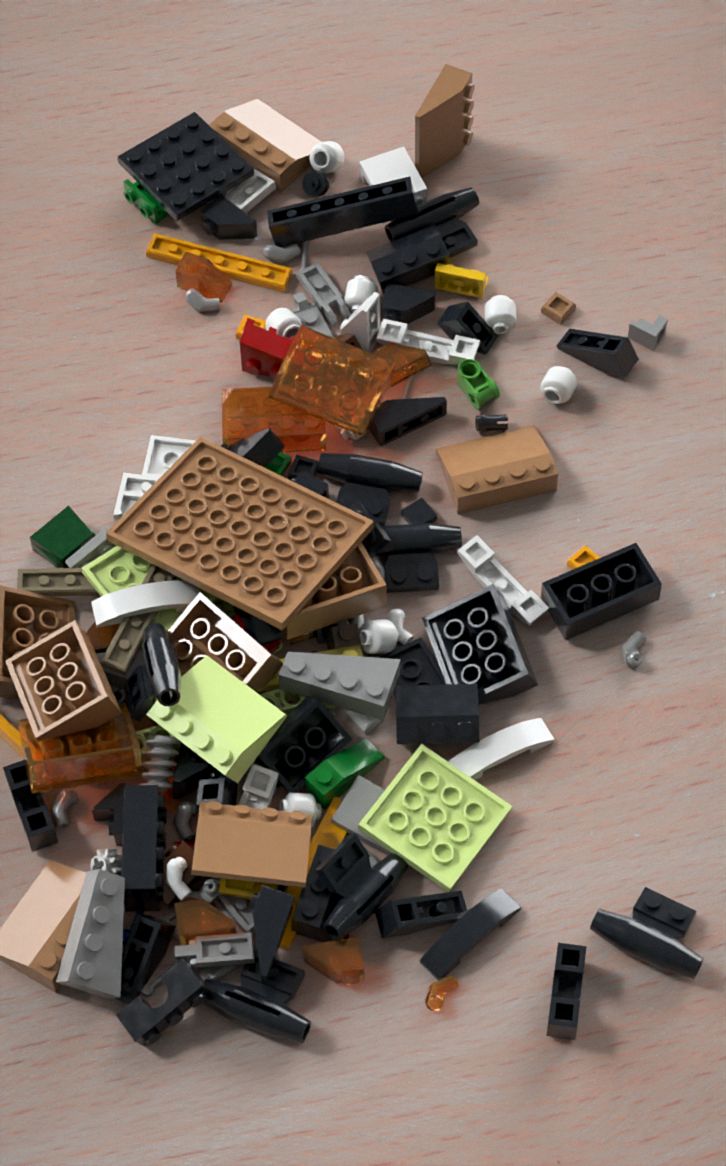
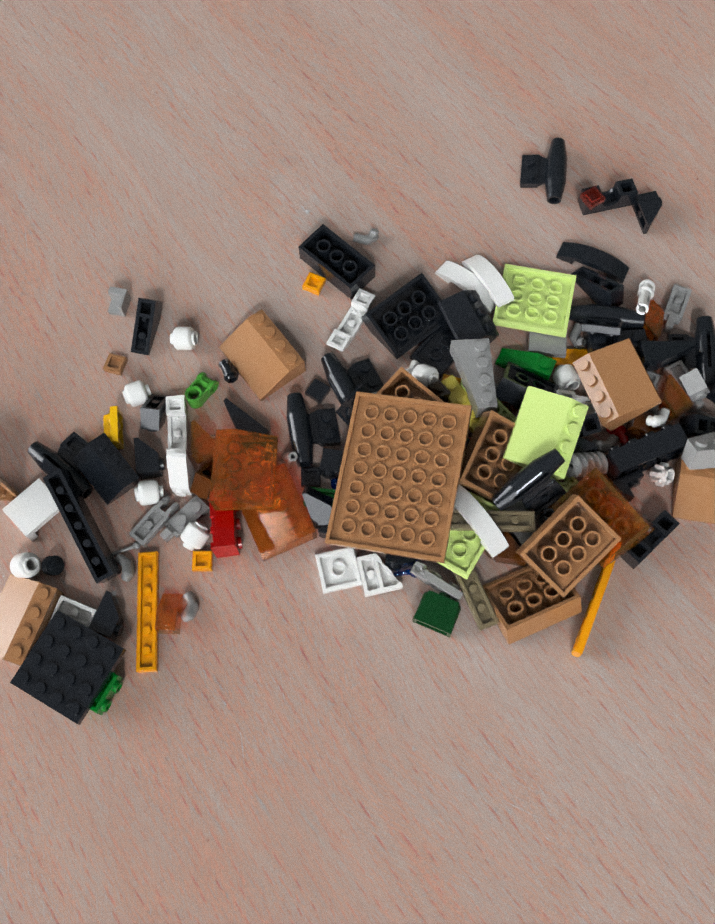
camera: 110 degrees left, 10 degrees up
clear orange arm [425,974,459,1011] -> none
none -> arm [277,452,298,471]
none -> white slope [462,255,514,308]
none -> clear red tile [580,186,606,210]
none -> black slope [632,191,662,234]
none -> white pin [636,279,655,315]
none -> light grey hinge [662,284,692,333]
none -> light grey brick [679,368,710,401]

